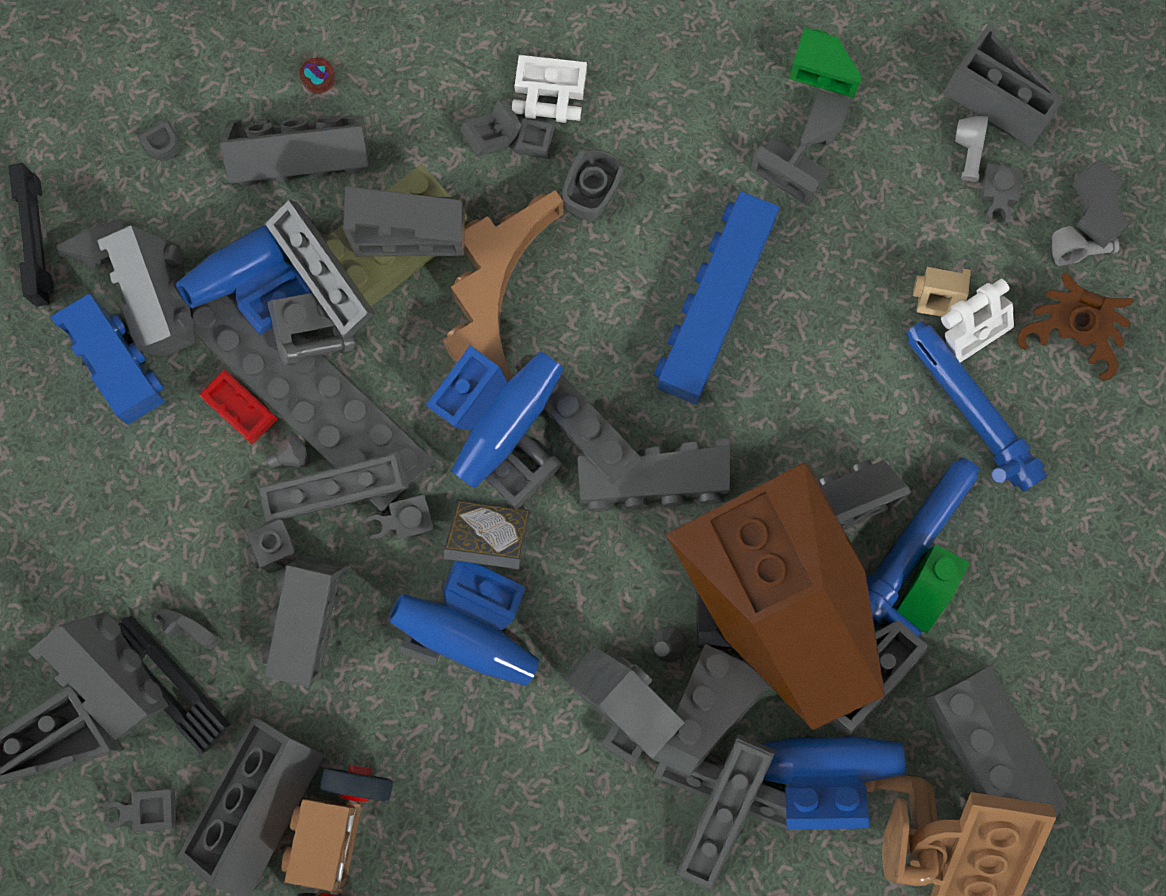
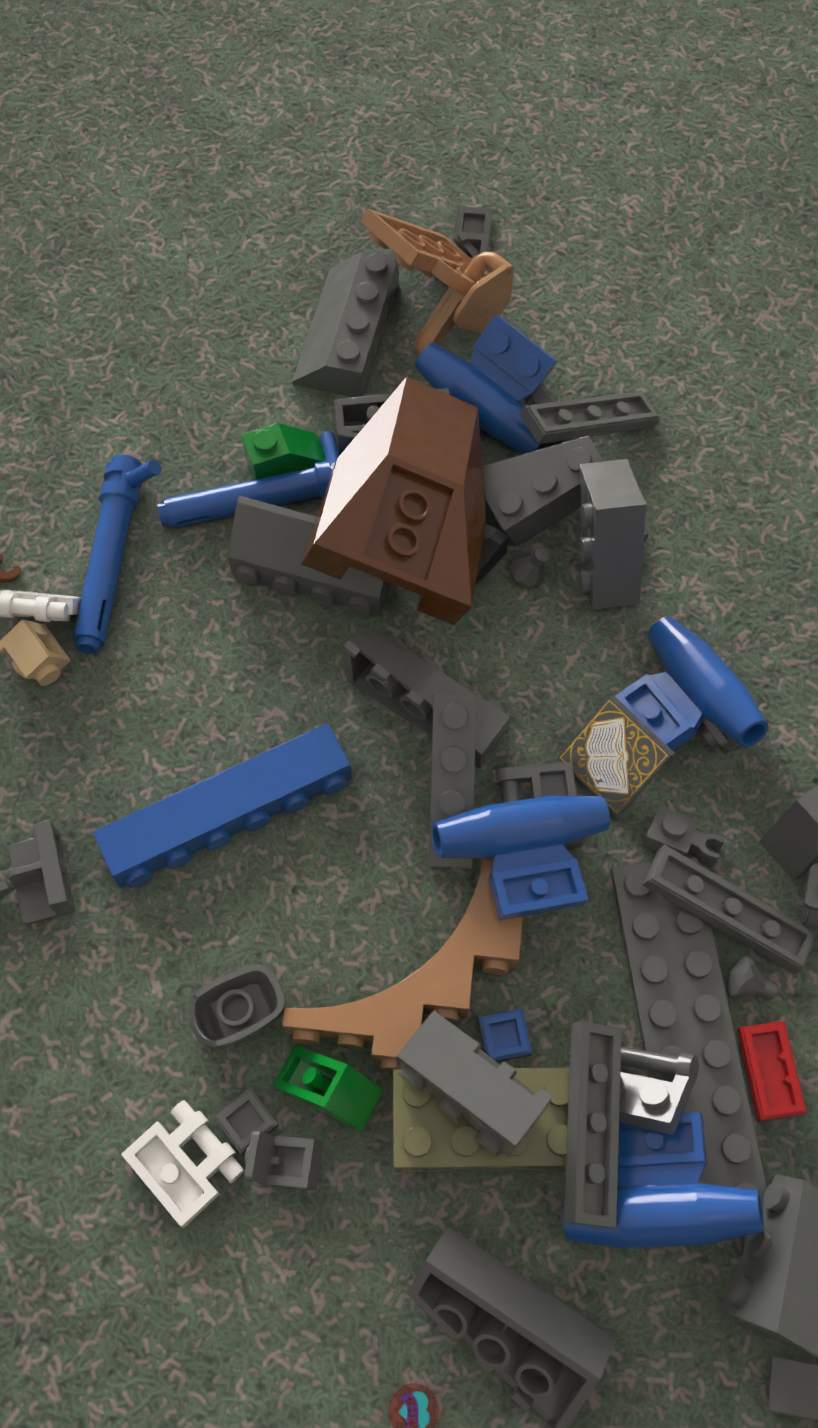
camera: 140 degrees left, 10 degrees down
none -> green slope [272,1045,384,1132]
none -> blue tile [478,1009,532,1062]

